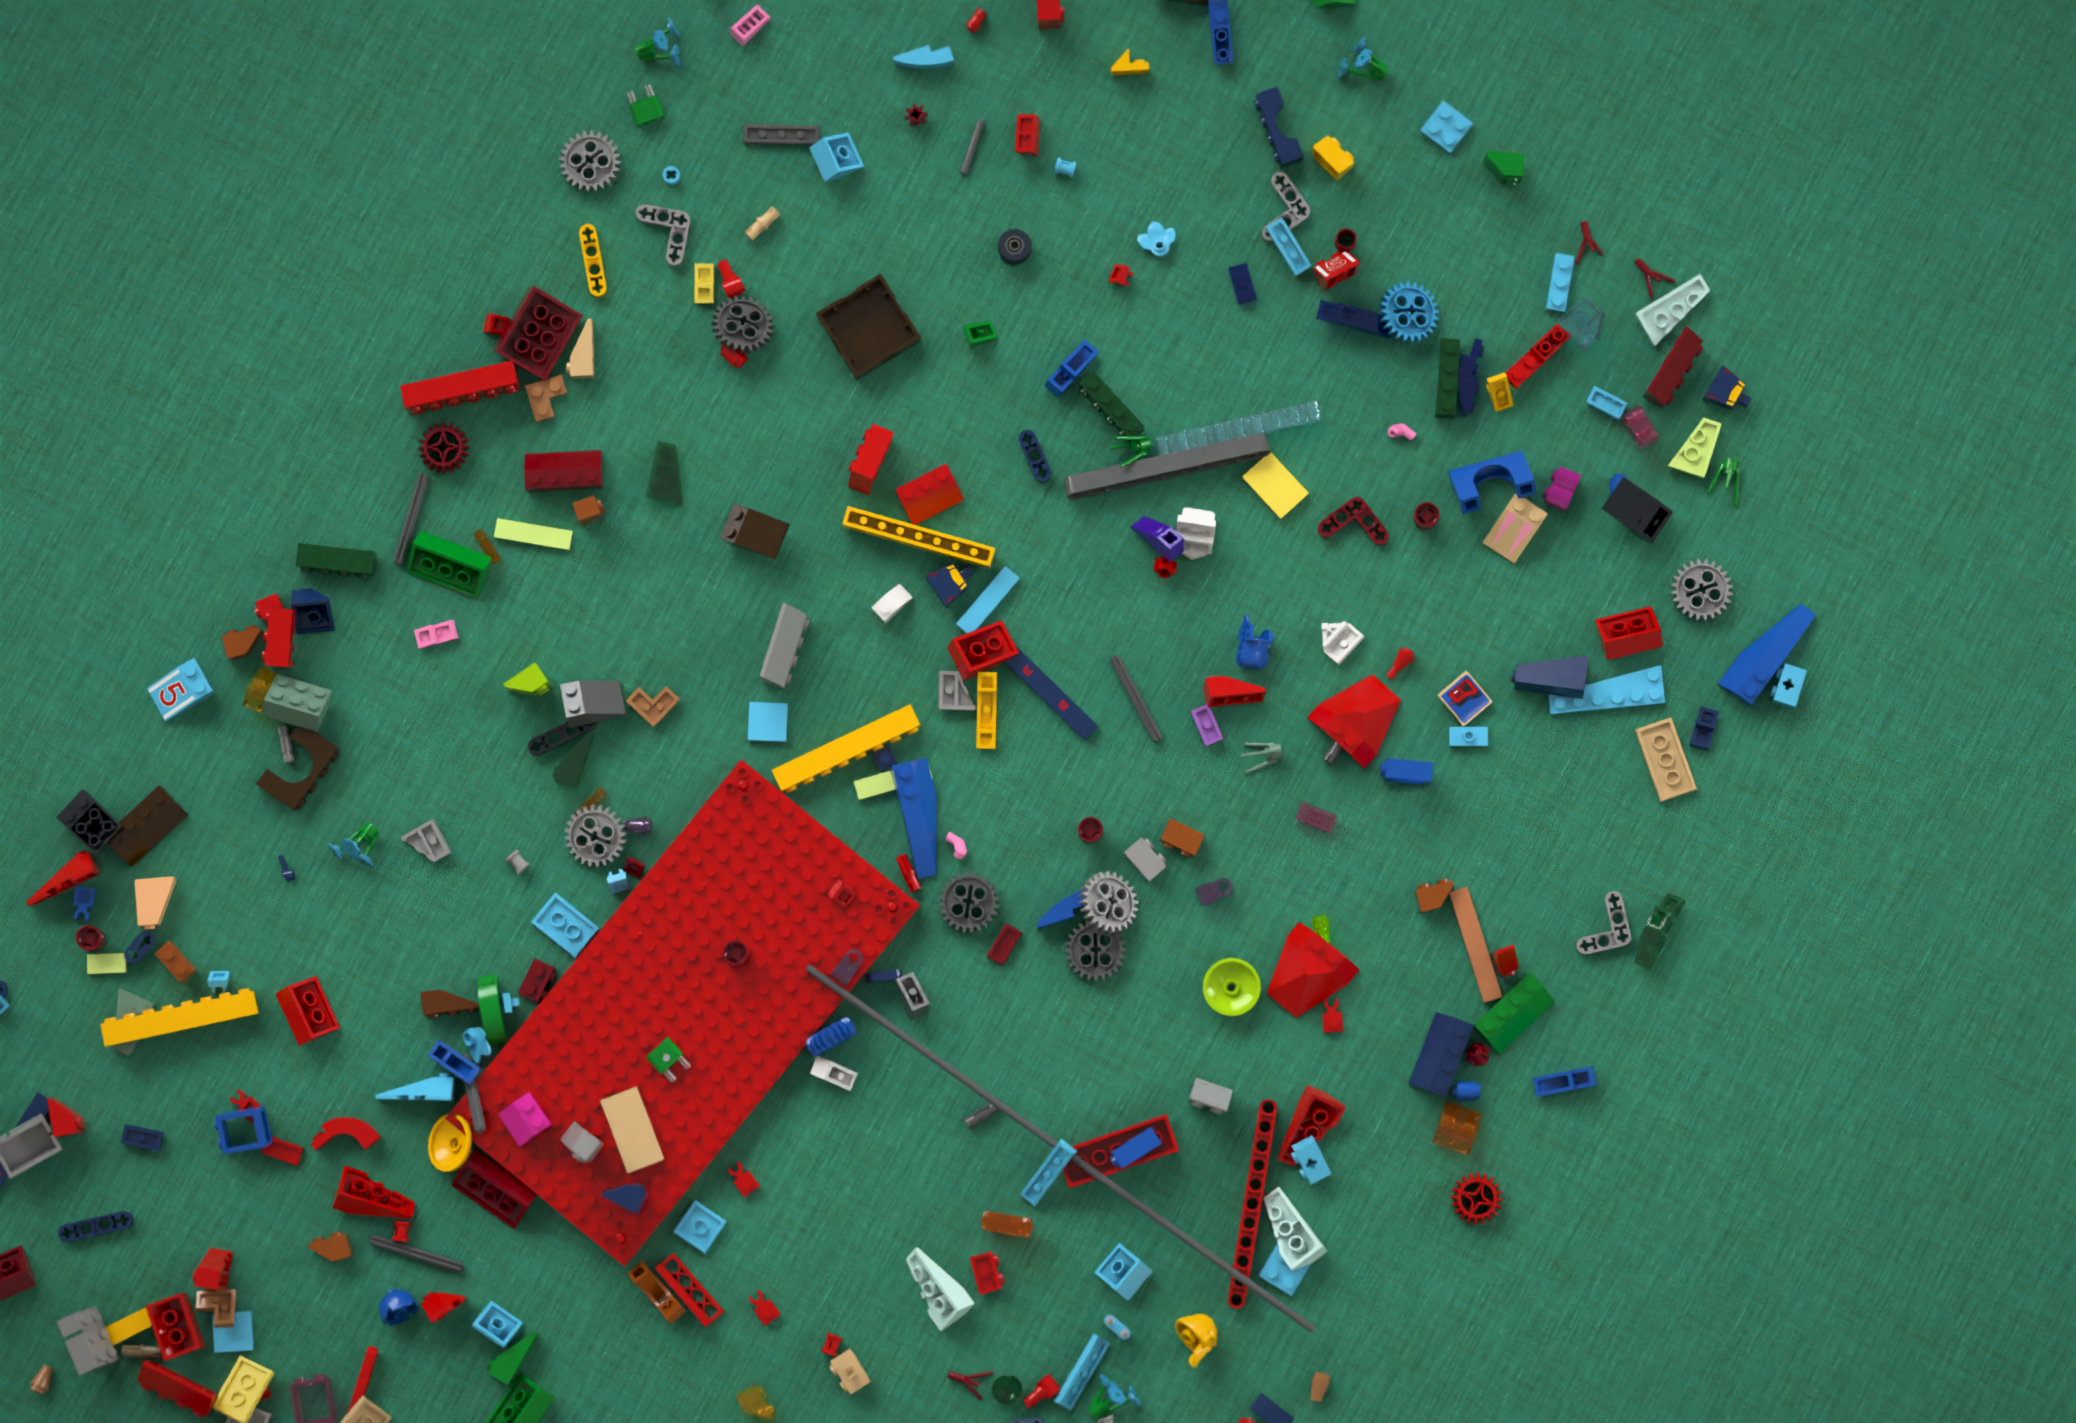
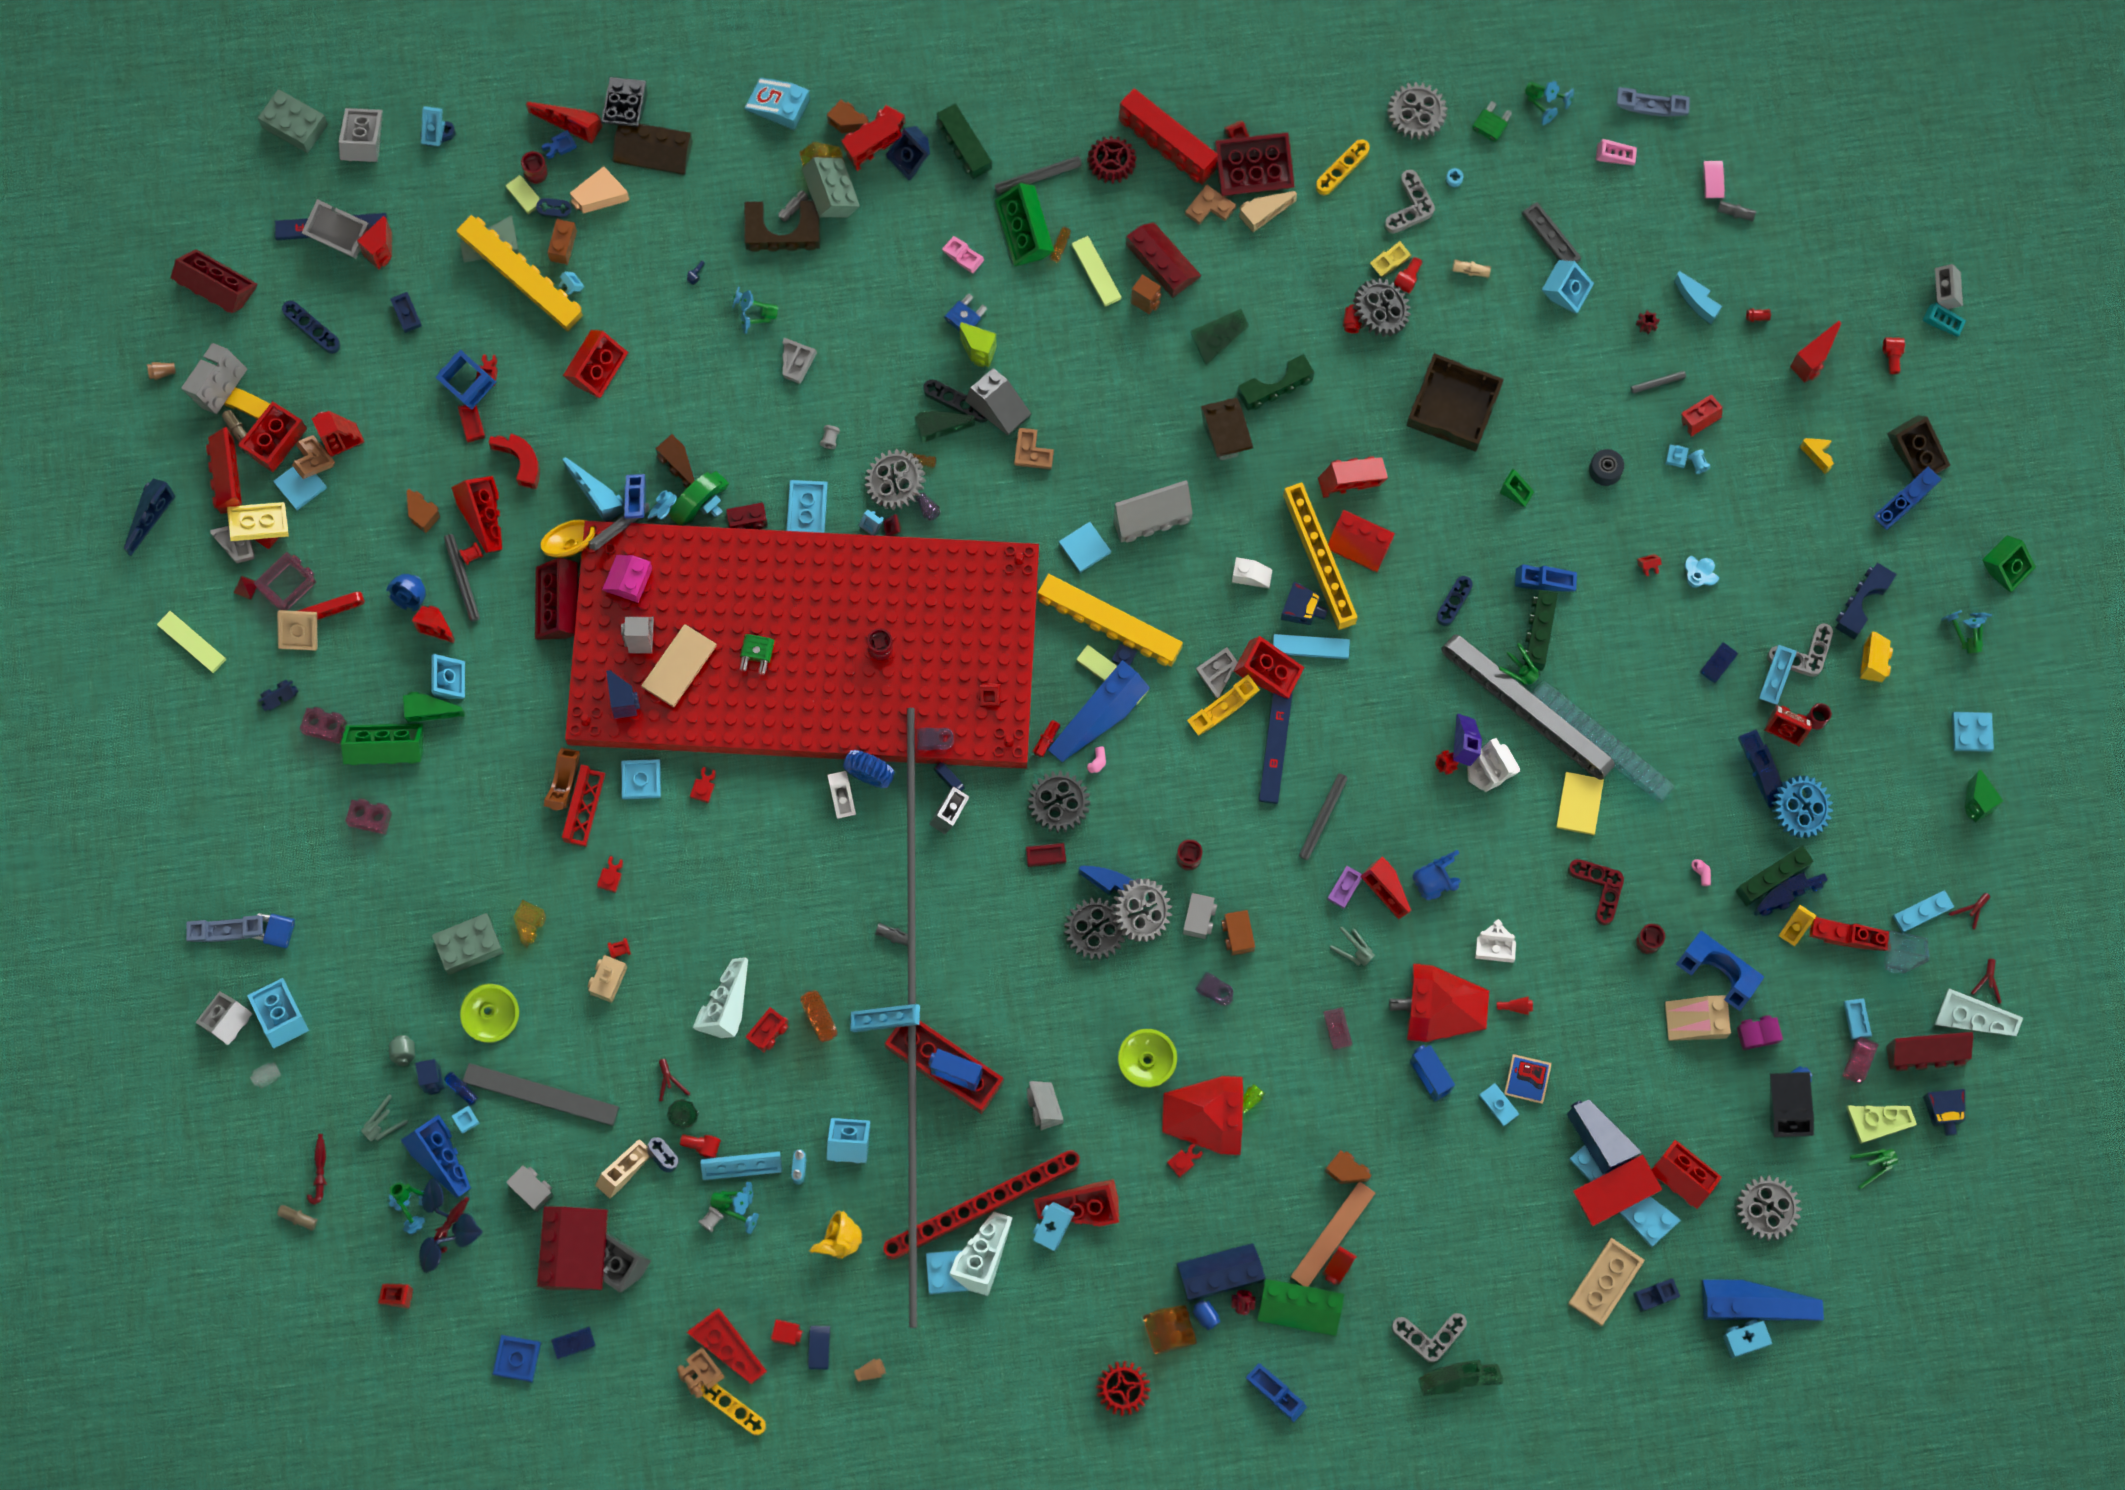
camera: 50 degrees right, 10 degrees down
none -> blue piece [944,294,987,331]
none -> dark green arch [1237,354,1315,411]
none -> red tile [1573,1155,1662,1227]
none -> medium azure tile [1665,444,1688,468]

